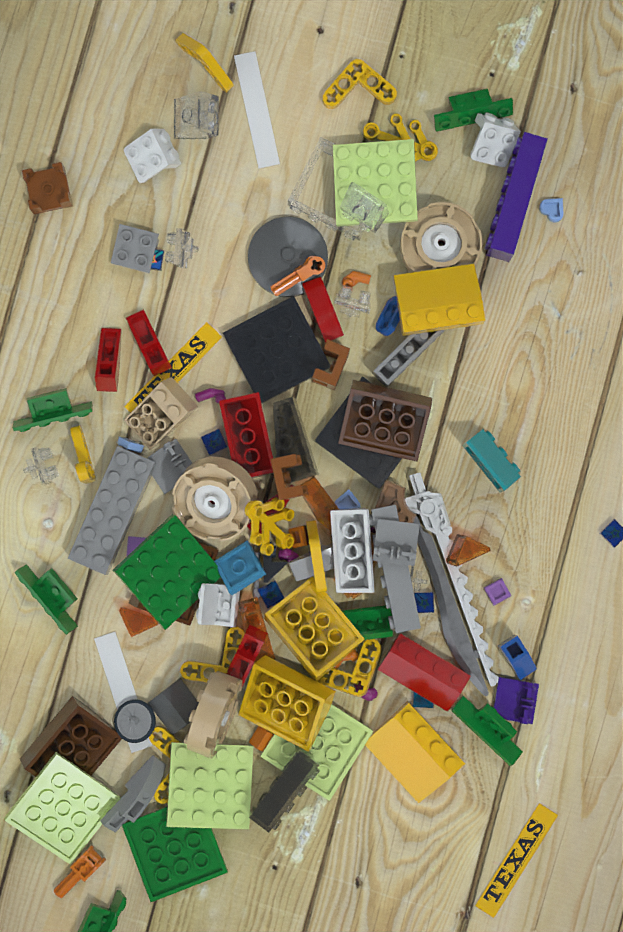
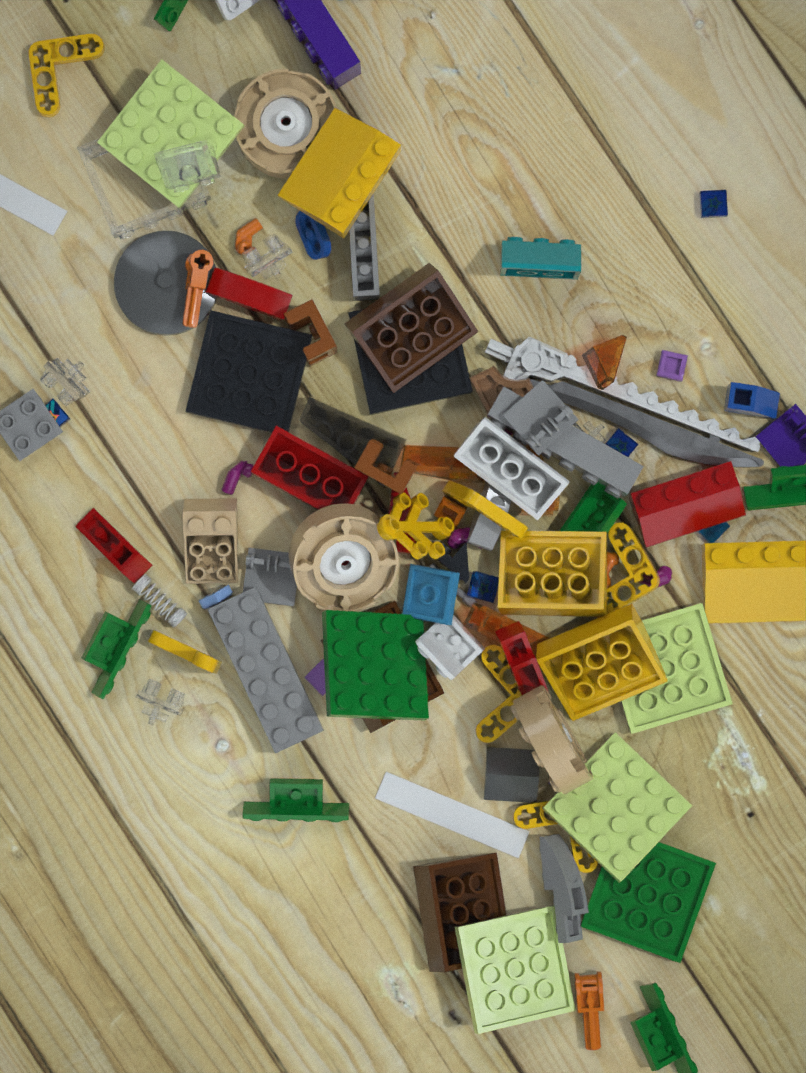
camera: 50 degrees left, 0 degrees up
light grey wheel [114,699,156,743] -> none
clear orange slope [119,607,159,637] -> none
yellow sticker [124,322,222,413] -> none
red slope [126,309,172,376] -> none
clear blue tile [201,429,228,456] -> none
orange slope [249,726,274,751] -> none
clear smoke wedge [249,748,320,833] -> none
light blue tile [334,490,360,510] -> none
yellow plant [363,114,438,162] -> none
none -> white piece [132,574,187,628]

